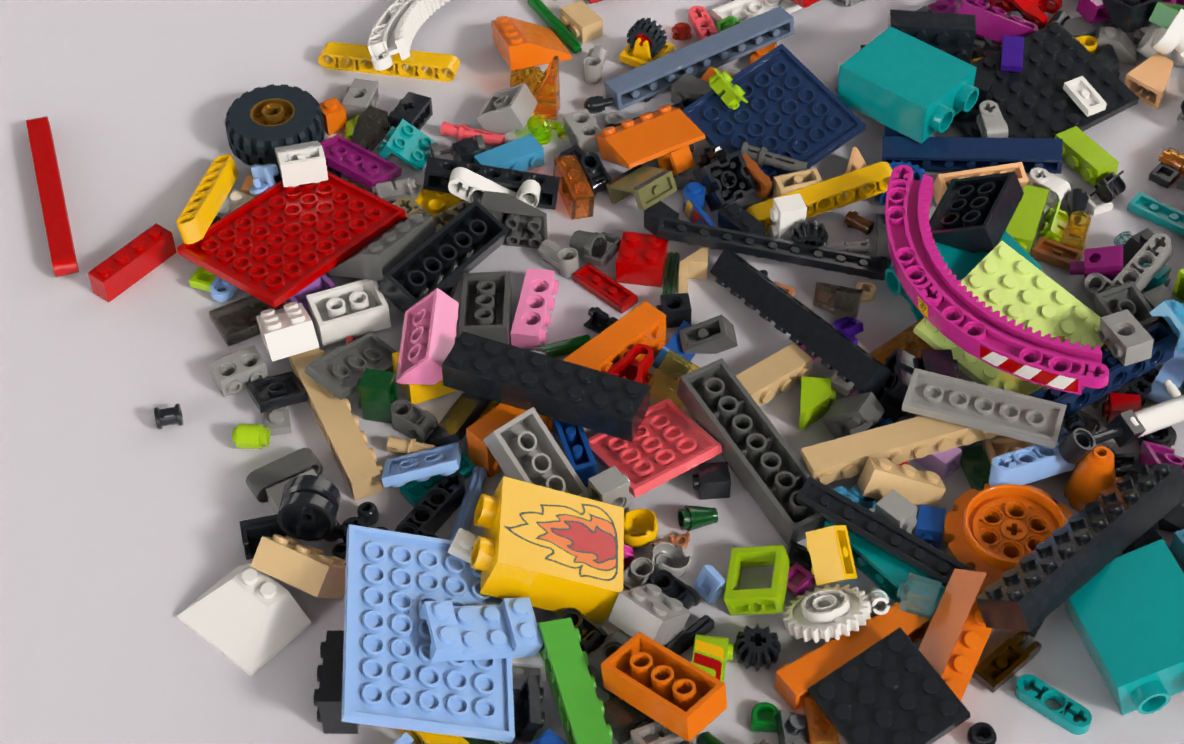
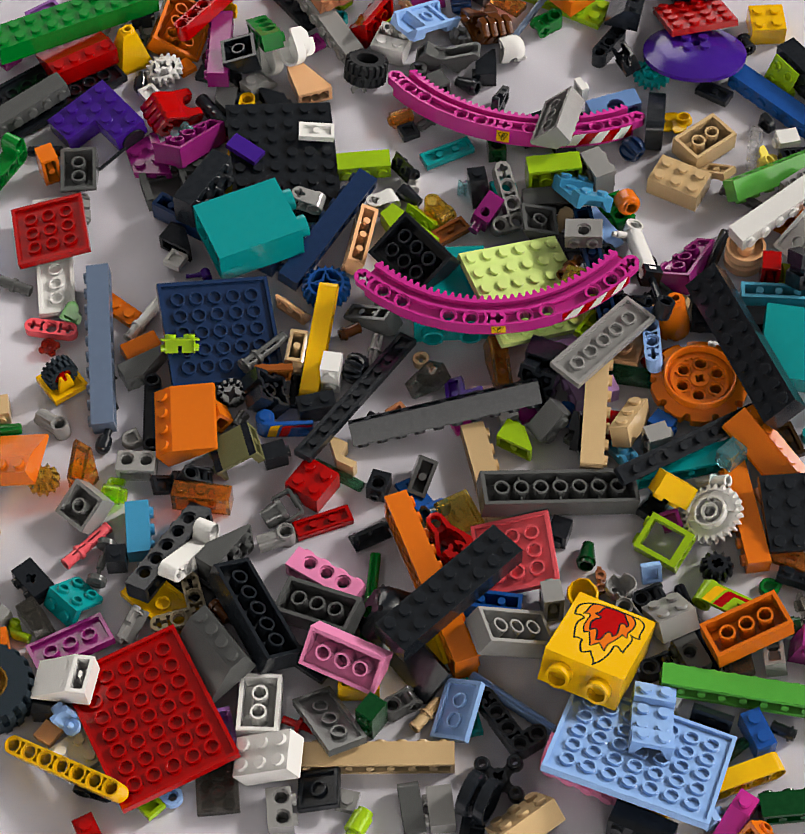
camera: 65 degrees left, 10 degrees up
white plate [447,528,479,563] -> none

